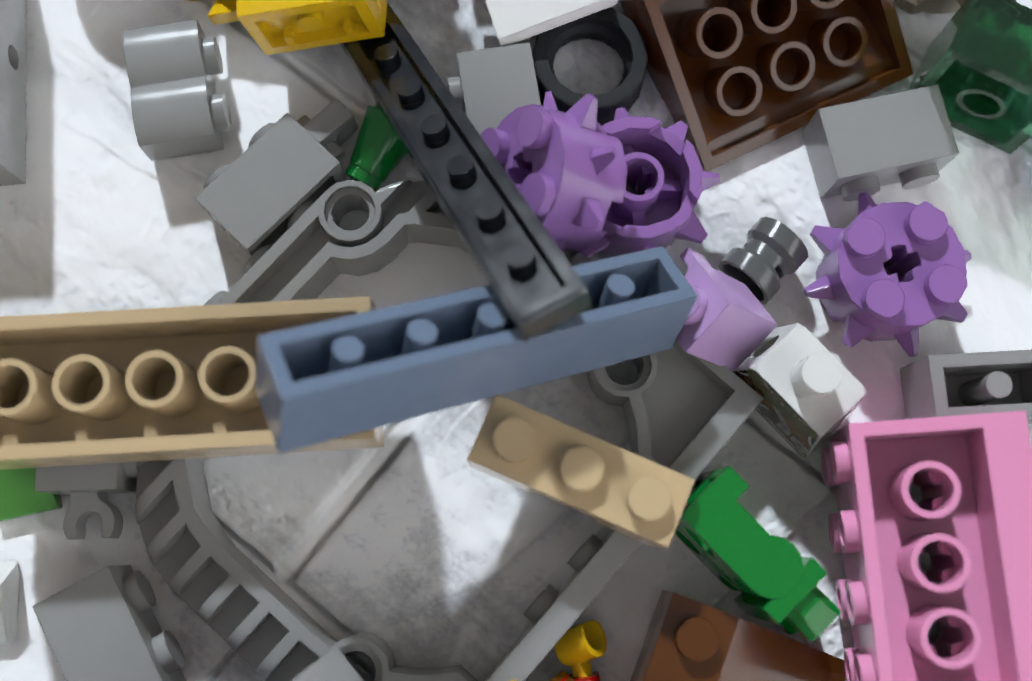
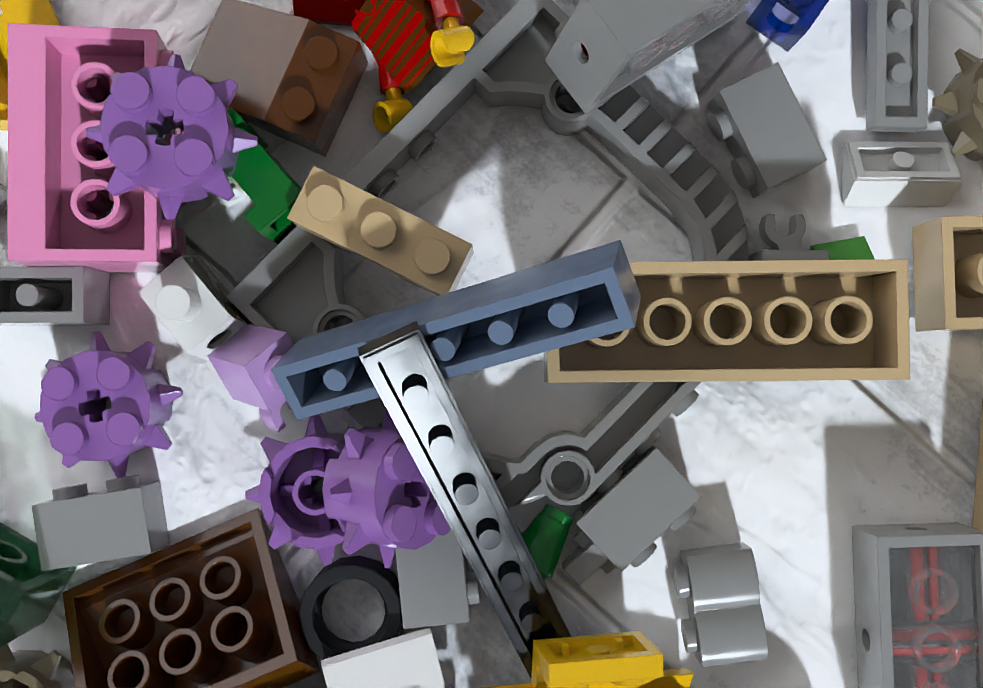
camera: 170 degrees left, 10 degrees up
dark grey wheel [719,217,808,305] -> none
none -> medium lavender brick [86,54,258,220]

